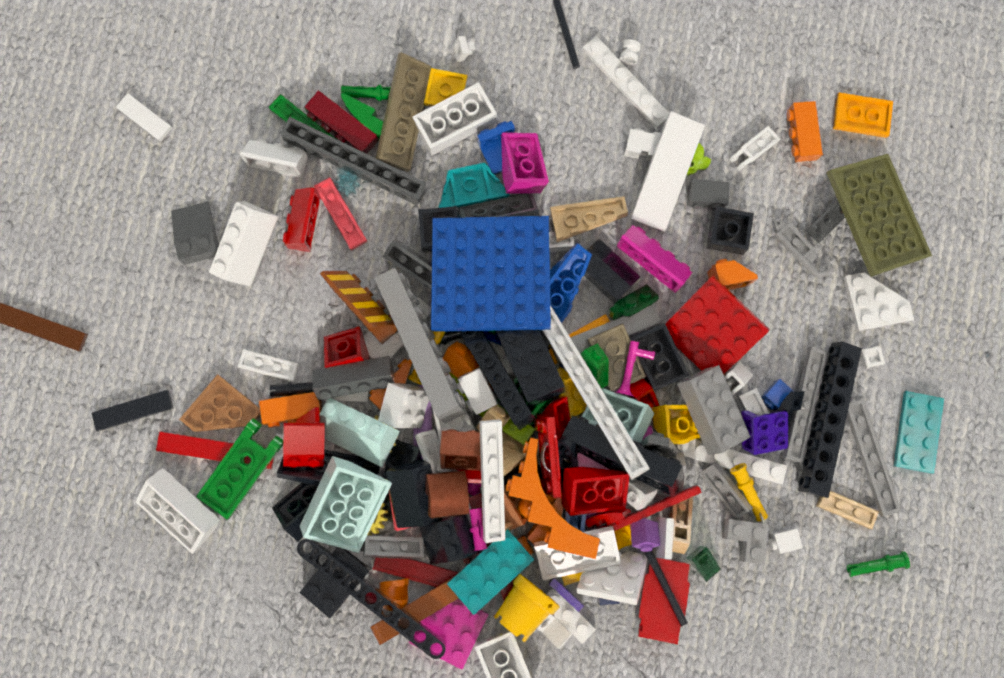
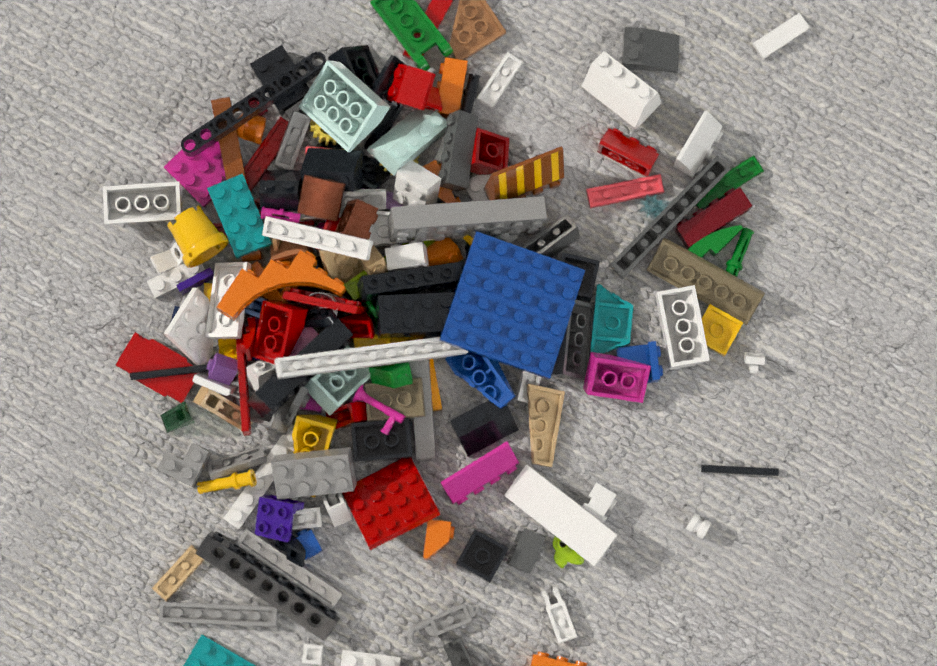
camera: 115 degrees right, 0 degrees up
white plate [582,36,669,129] -> none
dark green hinge [609,284,659,320] -> none
white brick [769,528,803,554] -> none
green pin [846,551,910,577] -> none

